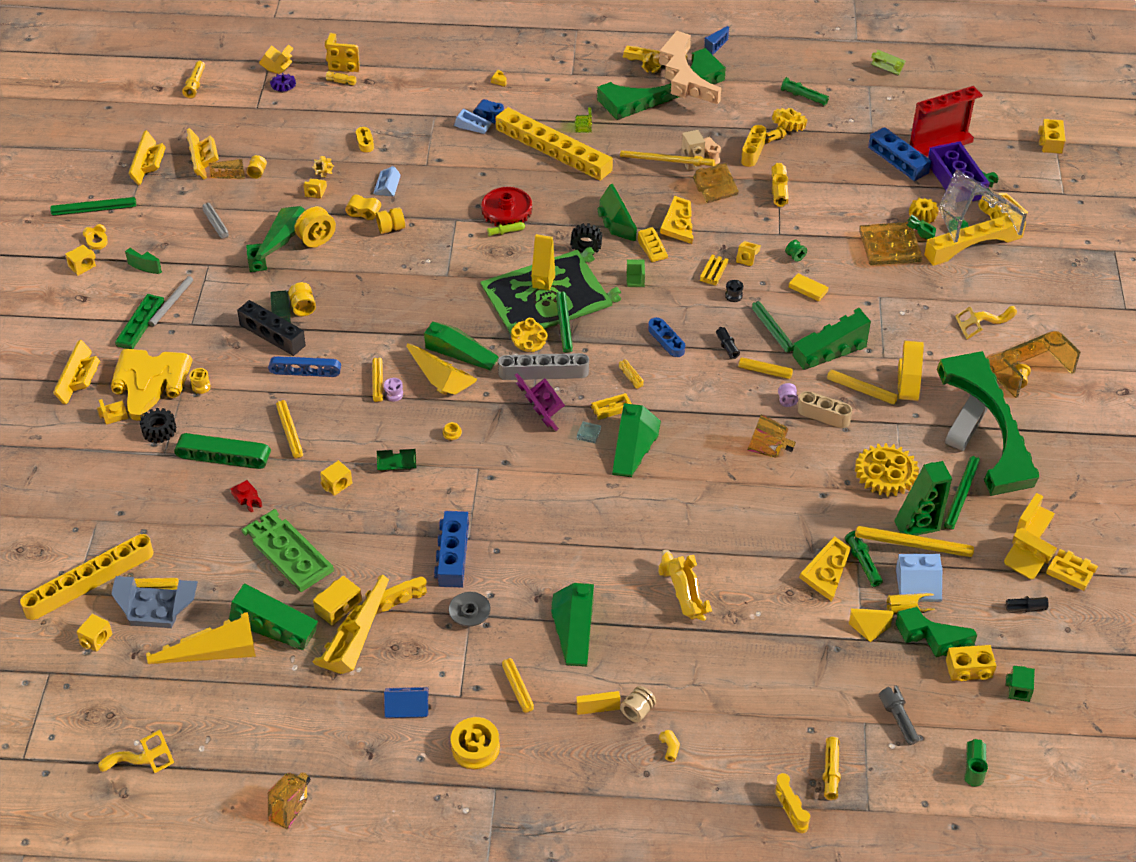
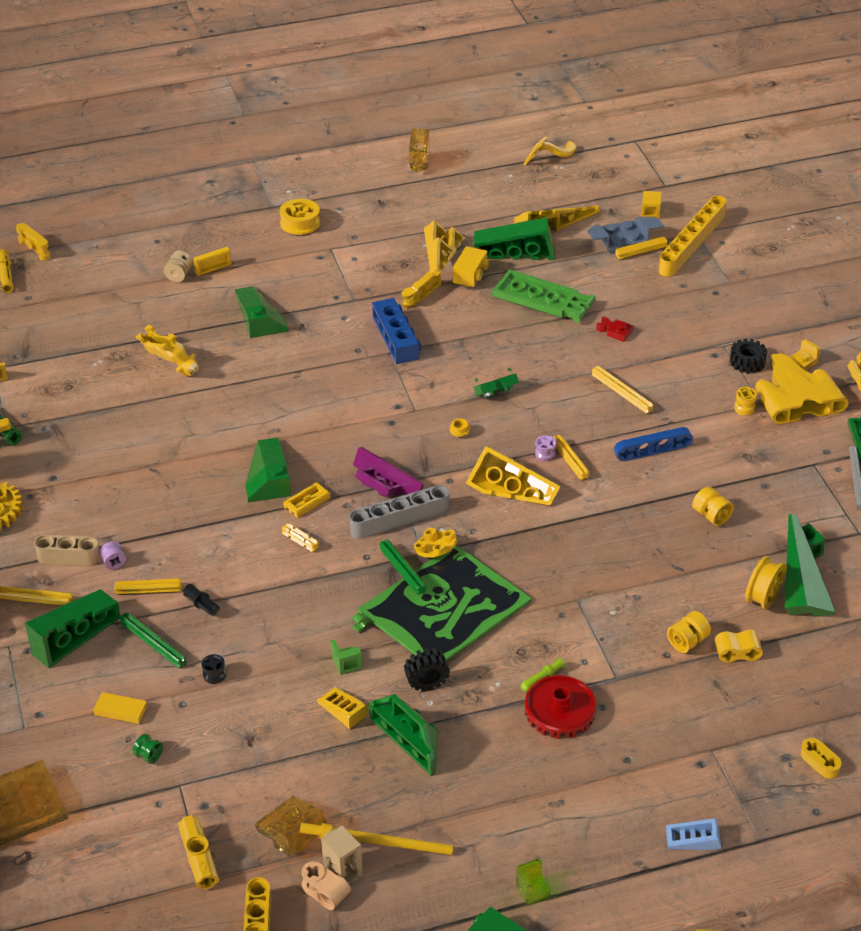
camera: 160 degrees right, 5 degrees down
green beam [174,433,271,469] -> none
black brick [237,300,306,356] -> none
clear green slope [270,290,291,323] -> none
yellow bracket [303,178,327,199] -> none
yellow gear [312,156,334,177] -> none
yellow brick [320,460,353,496] -> none
light blue slope [374,166,400,196] -> none
blue panel [384,687,429,718] -> none
green wedge [424,321,499,371] -> none
dark grey dish [449,592,491,627] -> none
blue piece [473,99,504,125] -> none
yellow brick [496,107,613,181] -> none
yellow axle [502,658,534,713] -> none
yellow slope [531,234,555,291] -> none
clear light blue tile [577,421,601,443] -> none
blue beam [648,317,685,357] -> none
yellow arm [659,730,680,762] -> none
yellow wing [660,196,694,244] -> none
yellow tile [700,255,728,286] -> none
yellow bracket [736,241,761,266] -> none
clear yellow torso [747,414,796,458] -> none
yellow wing [799,536,851,602] -> none

